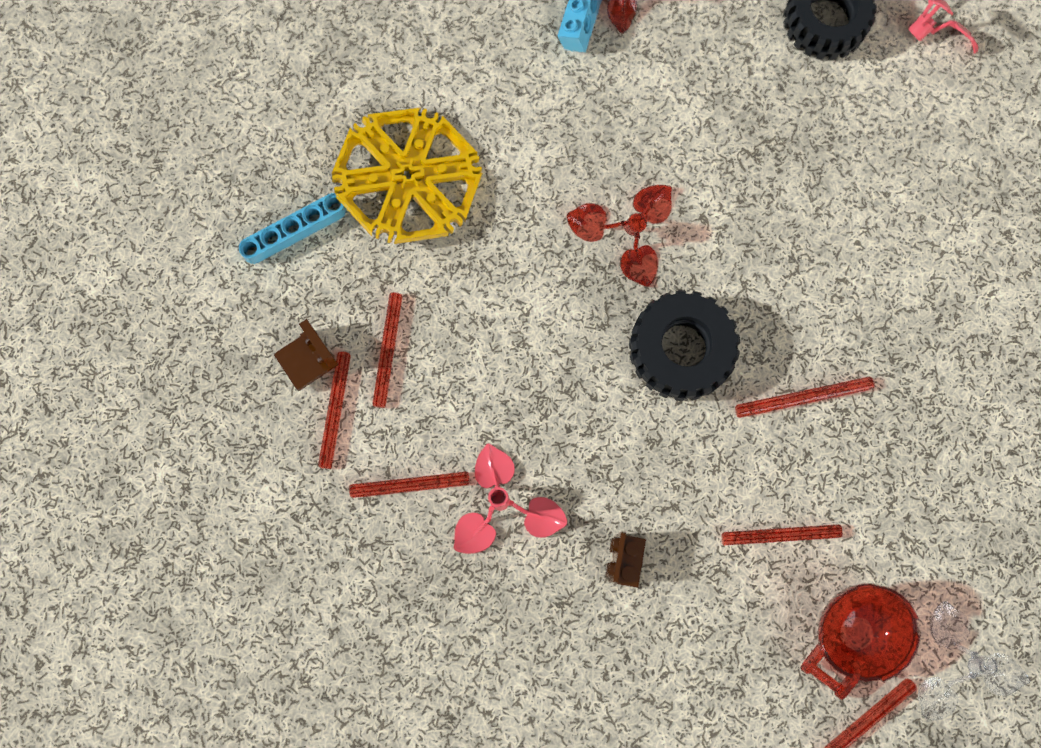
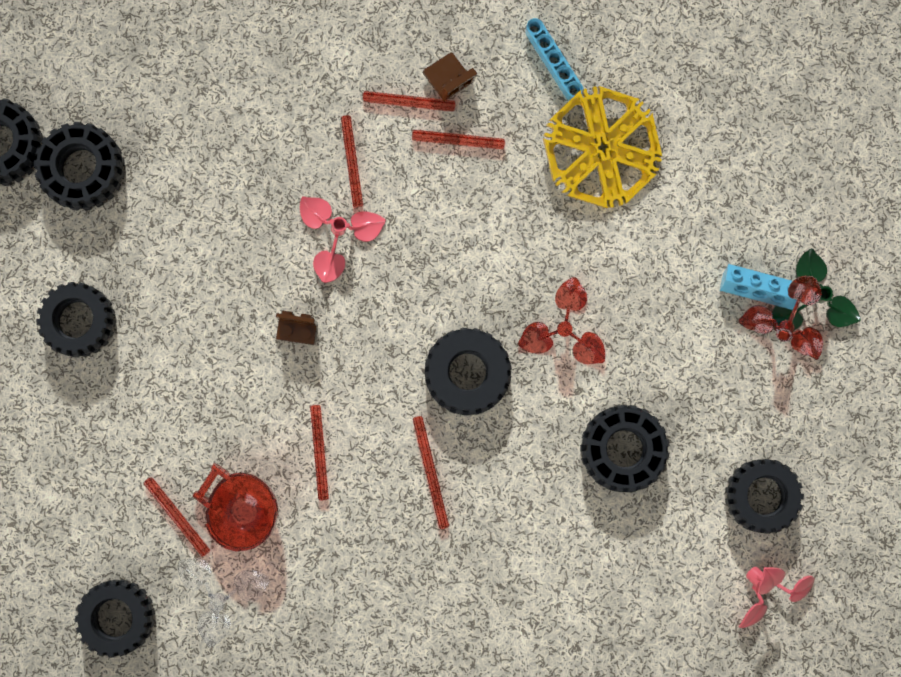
camera: 85 degrees right, 5 degrees up
none -> black tyre [580,405,670,492]

